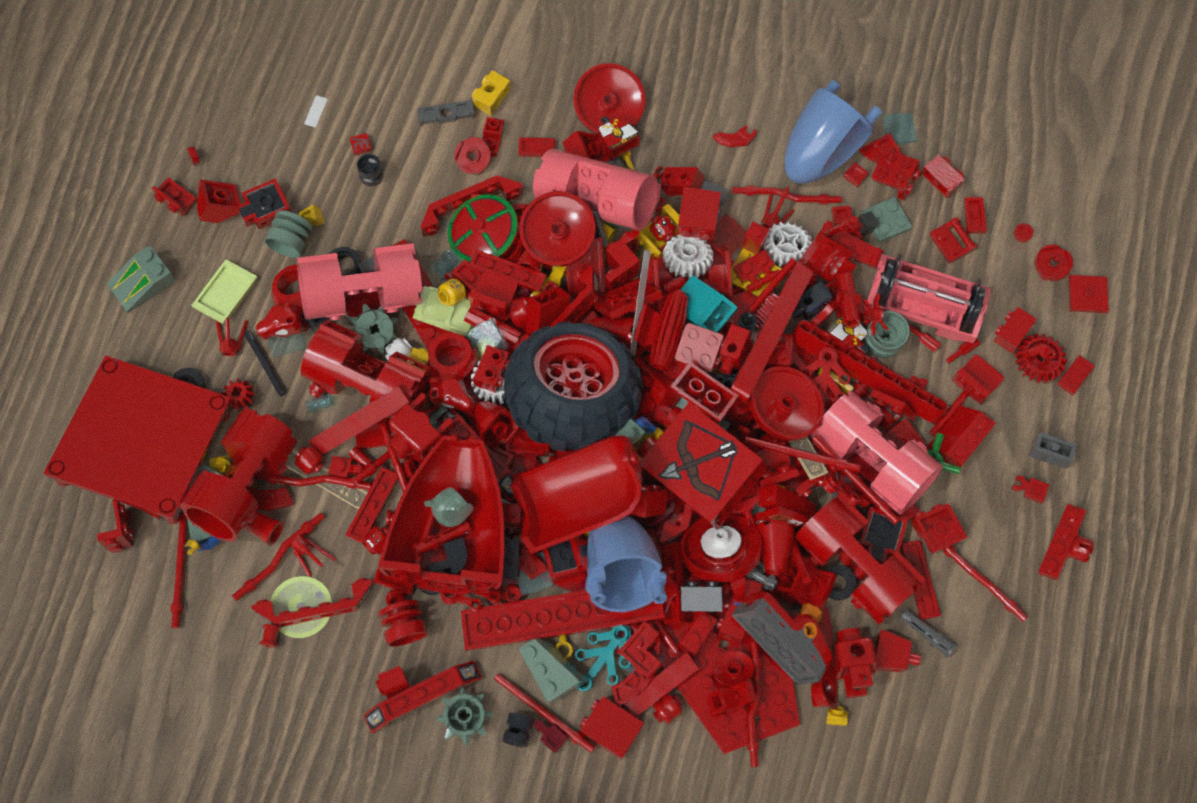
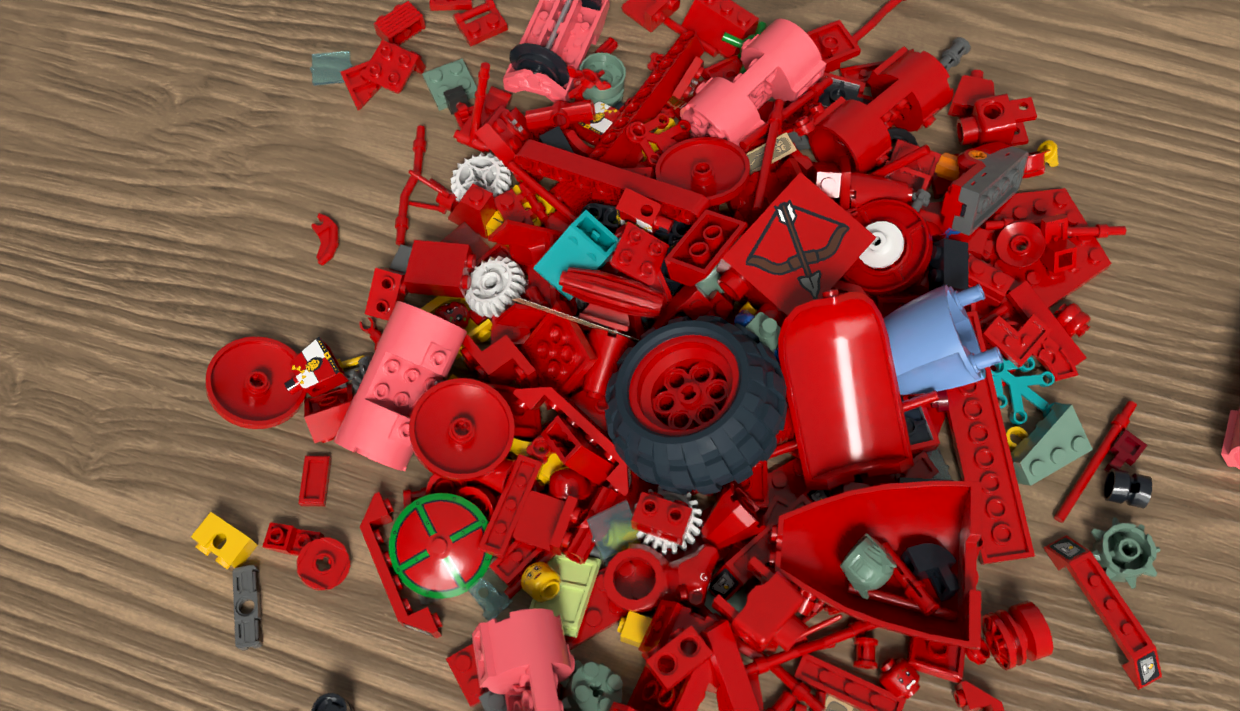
camera: 85 degrees left, 5 degrees down
red brick [375,665,410,698] -> none
white head [385,338,413,360] -> none
red brick [579,696,644,760] -> none
medium blue windscreen [784,80,883,184] -> none
red plate [831,205,852,226] -> none
red tile [843,162,869,188] -> none
red axle [946,338,980,364] -> none
none -> red brick [645,625,713,693]

